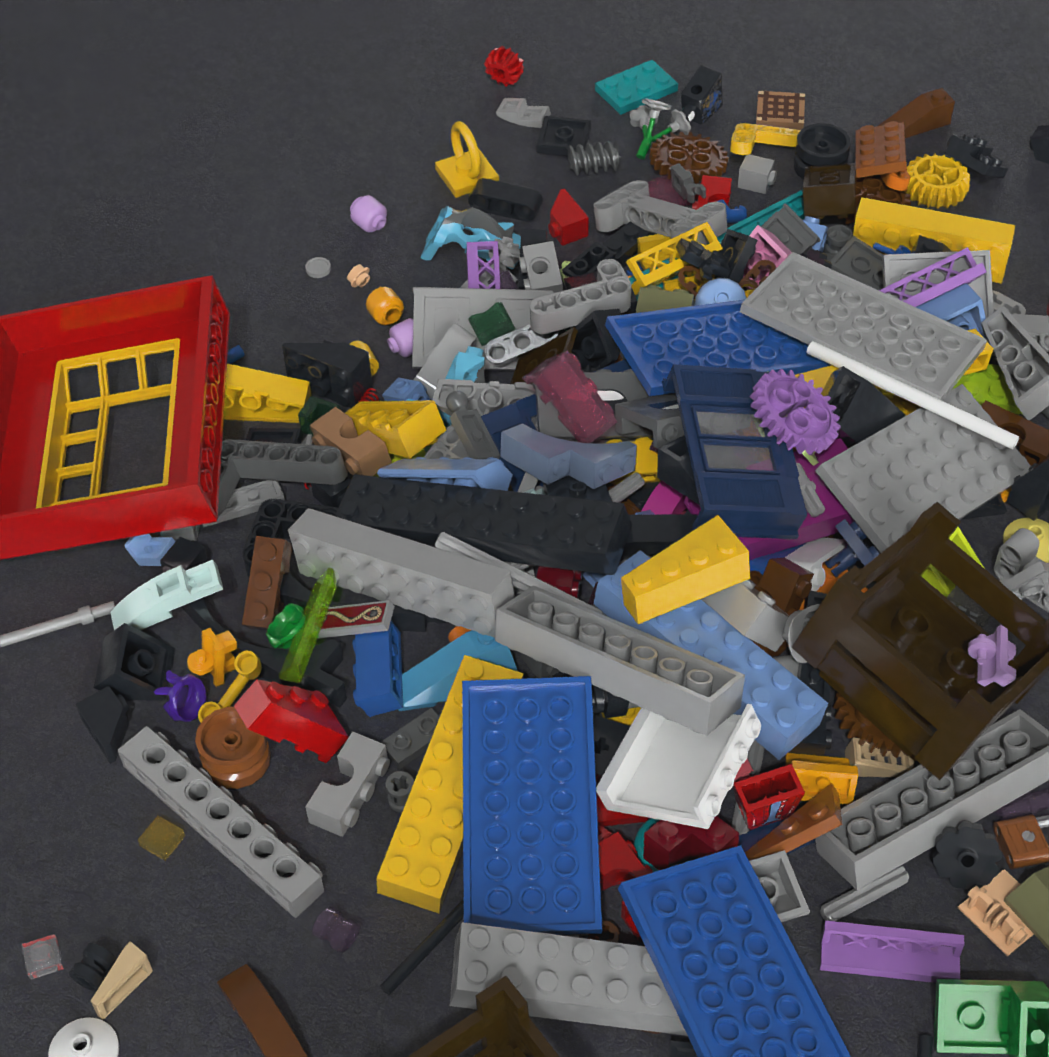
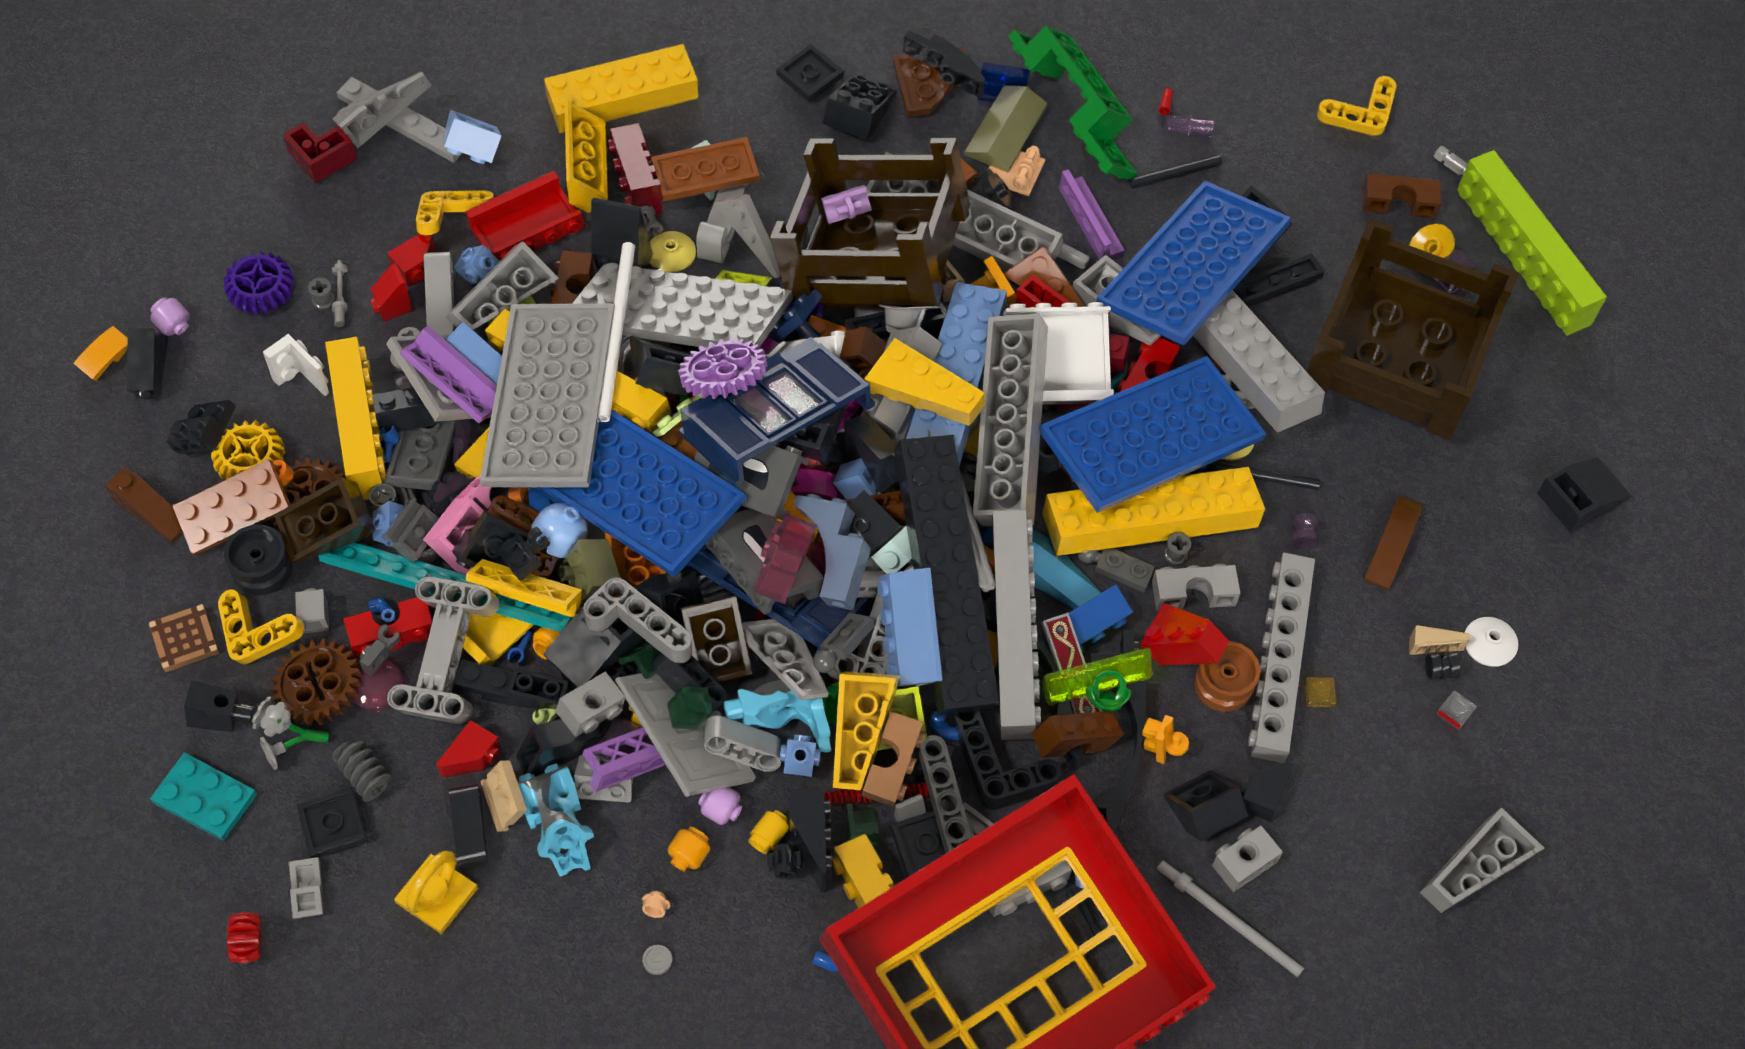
camera: 125 degrees left, 10 degrees up
light aqua slope [110,560,223,630] -> none
dark purple piece [154,670,206,722] -> none
yellow bar [198,651,262,722] -> none
lavender head [350,195,387,233] -> none
light grey gear [489,236,520,270] -> none
none -> white bracket [263,334,329,396]
none -> tan plate [481,760,527,832]
none -> light grey brick [1212,826,1283,893]

